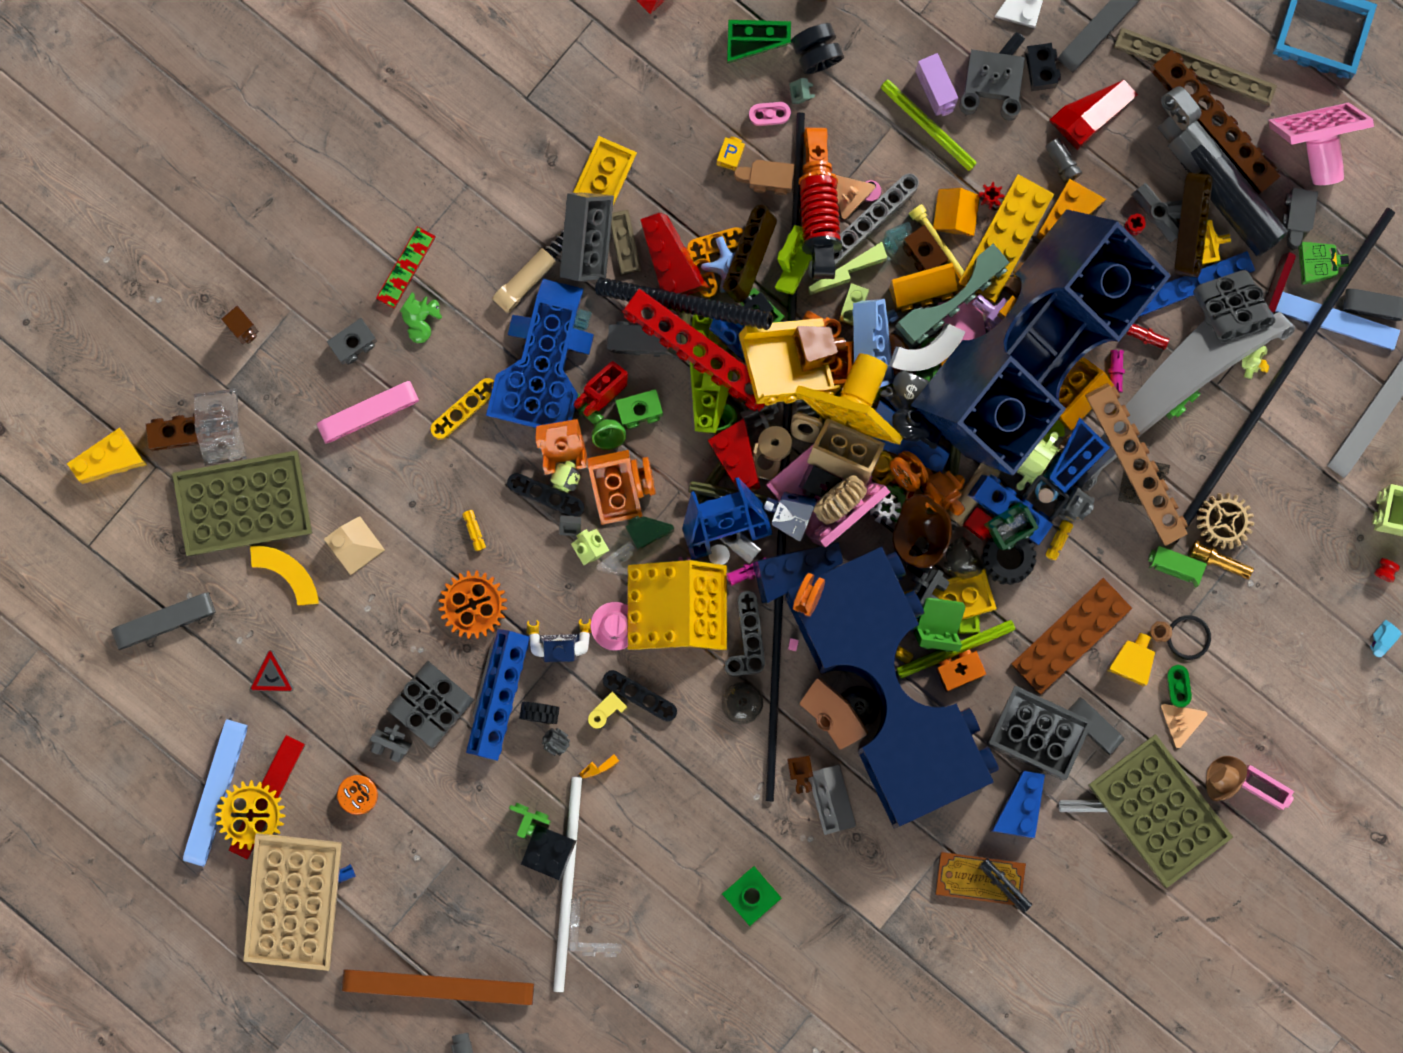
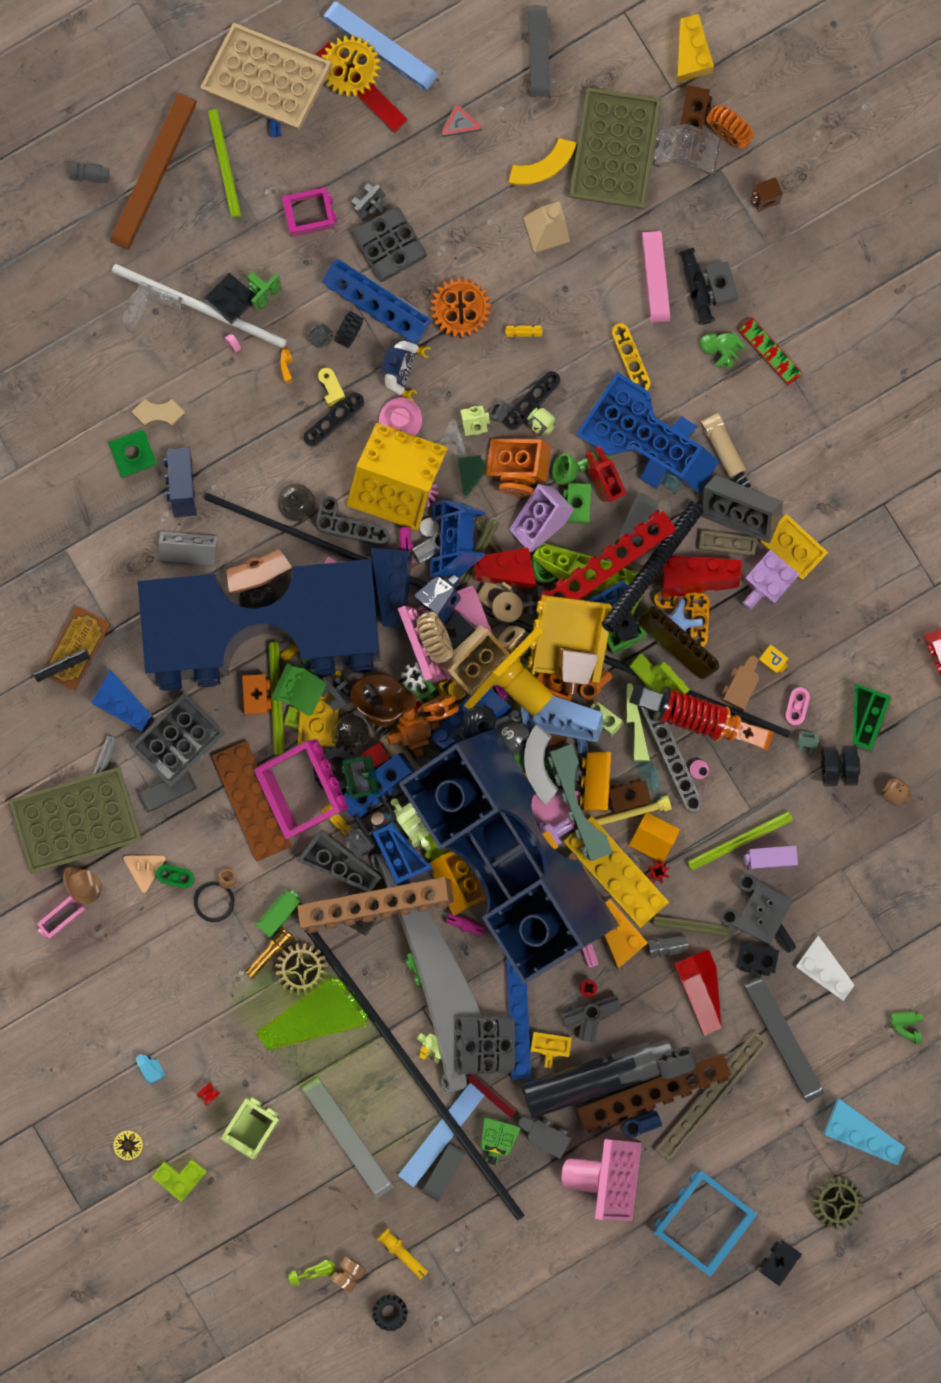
camera: 115 degrees right, 0 degrees up
orange head [337,775,378,815] -> none
orange panel [535,419,587,475] -> none
reddish brown plate [787,755,813,794] -> none
orange head [793,573,825,616] -> none
light nougat piece [836,175,876,219] -> none
yellow torso [1107,633,1155,687] -> none
red pin [1125,324,1170,350] -> none
dark brown beam [1174,172,1212,278] -> none
none -> tan tile [132,399,186,426]
none -> dark blue wedge [164,447,197,518]
none -> lime axle [208,109,241,218]
none -> bright pink tile [224,334,241,353]
none -> dark pink window [254,739,349,839]
none -> clear neon green windscreen [255,976,370,1051]
none -> dark pink window [282,187,337,237]
none -> dark grey wedge [297,830,383,892]
none -> lavender slope [509,484,574,552]
none -> dark blue piece [622,1110,662,1137]
none -> olive axle [653,916,730,937]
none -> black piece [679,248,715,325]
none -> orange gear [706,105,754,149]
none -> lavender brick [742,550,799,610]

